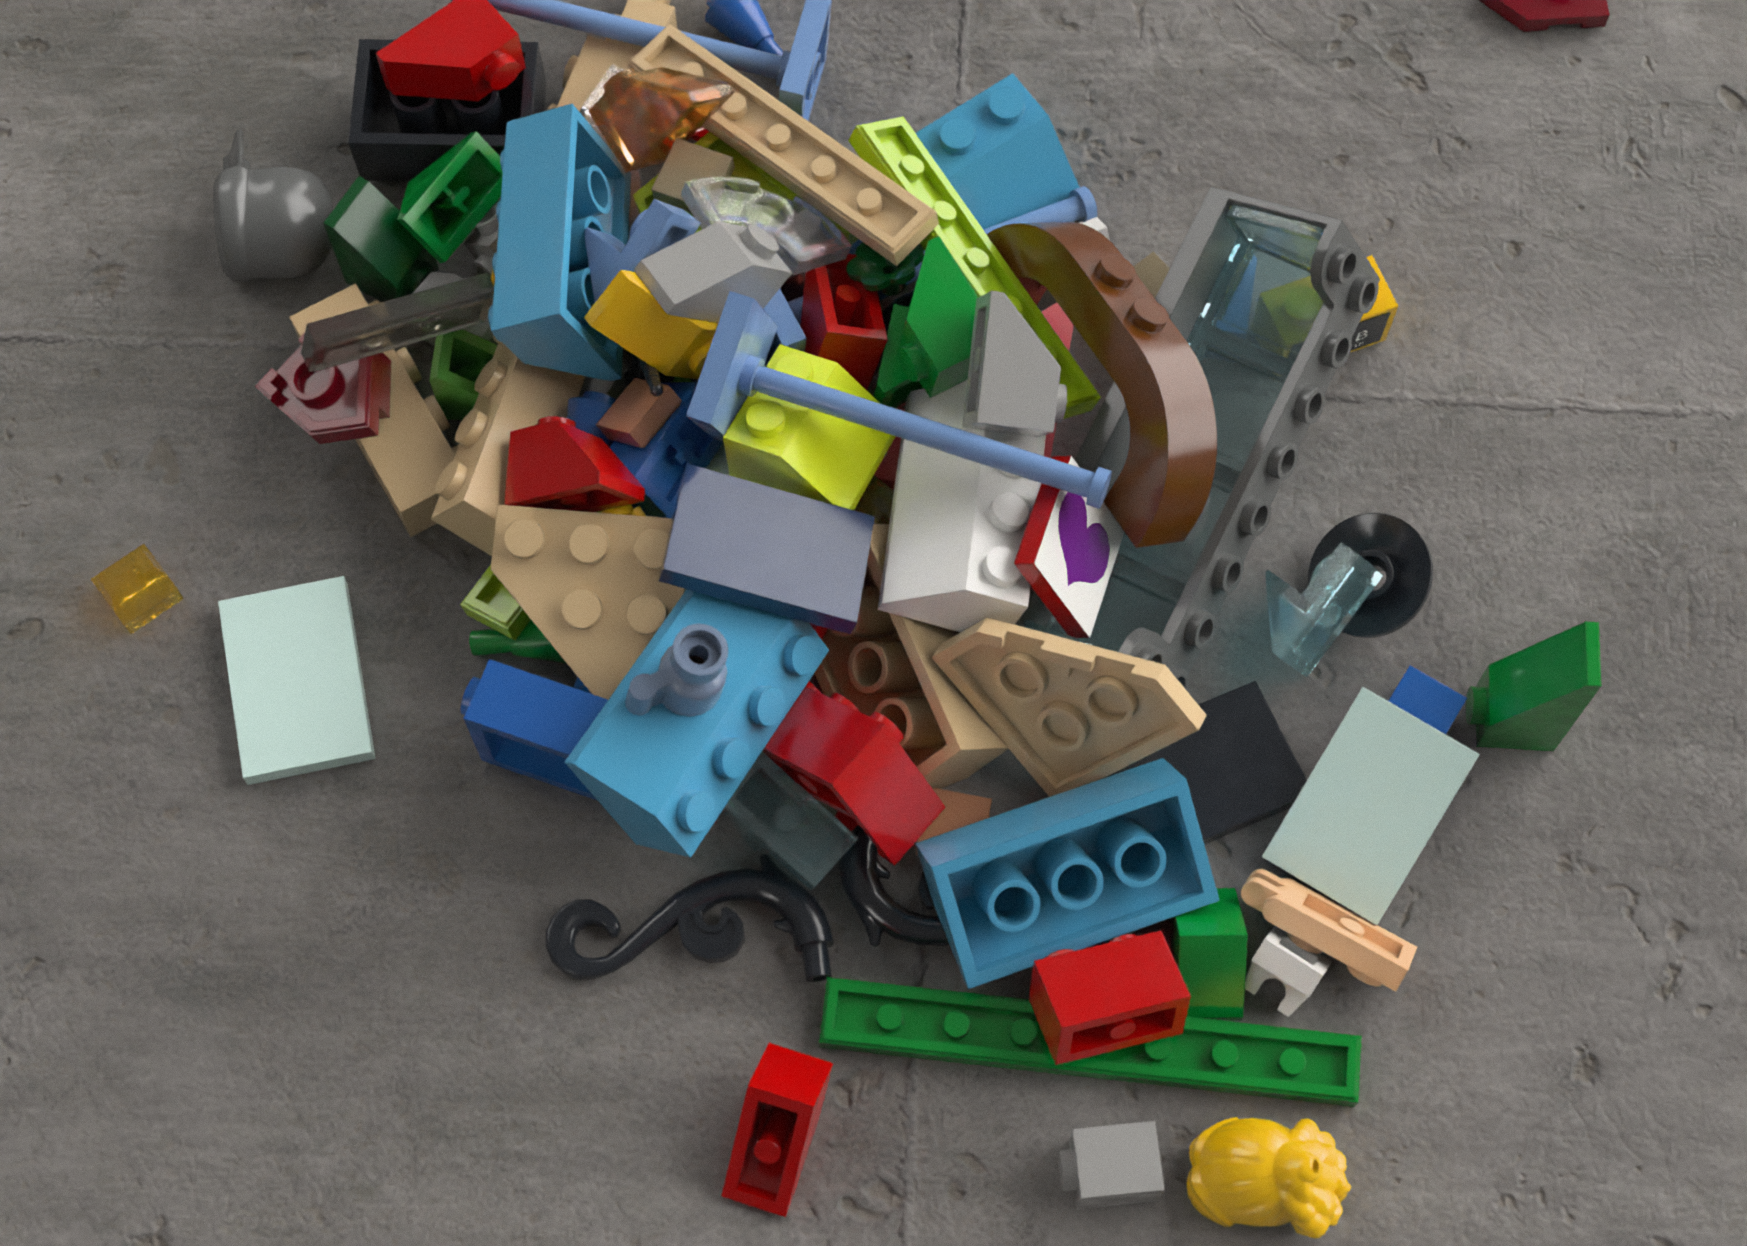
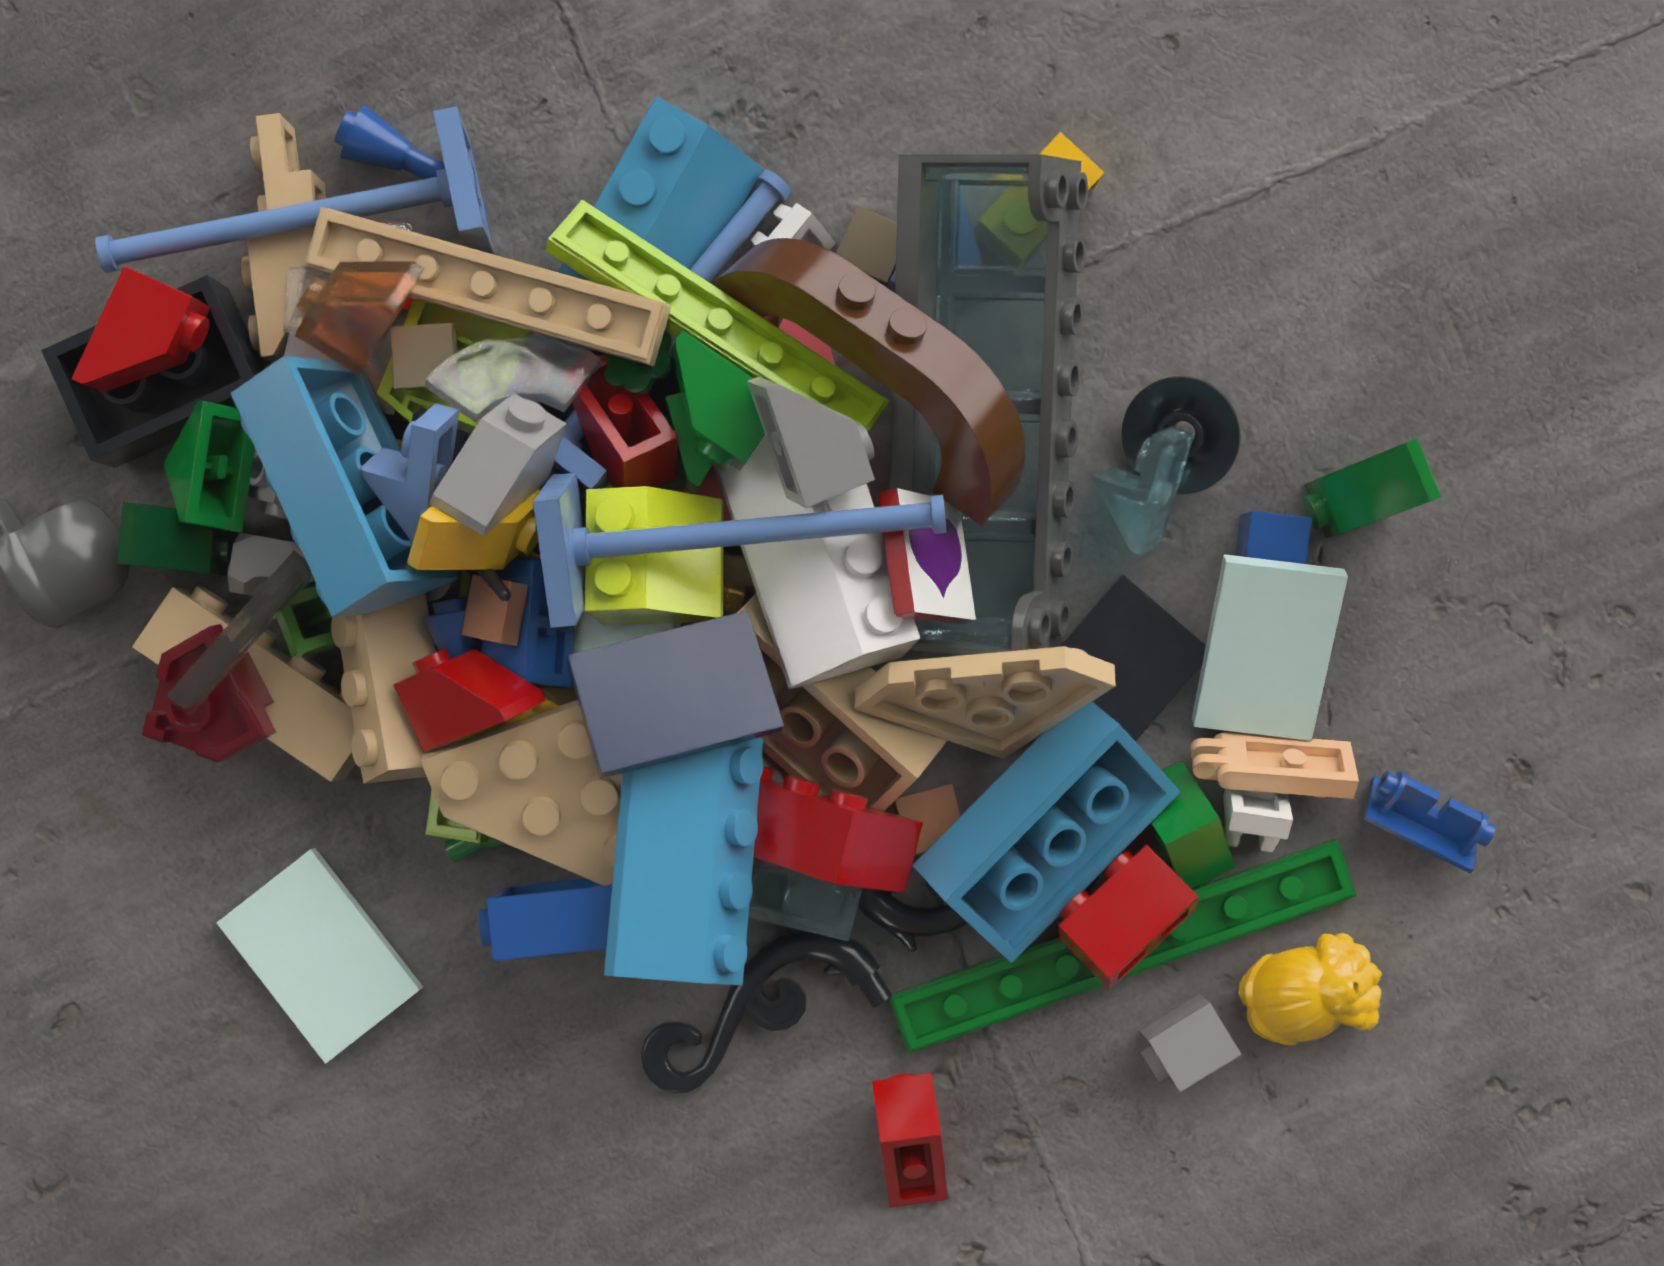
camera: 25 degrees left, 20 degrees up
clear yellow tile [91,544,184,634] -> none
sand blue piece [625,624,728,717] -> none
none -> blue hinge [1363,771,1496,874]

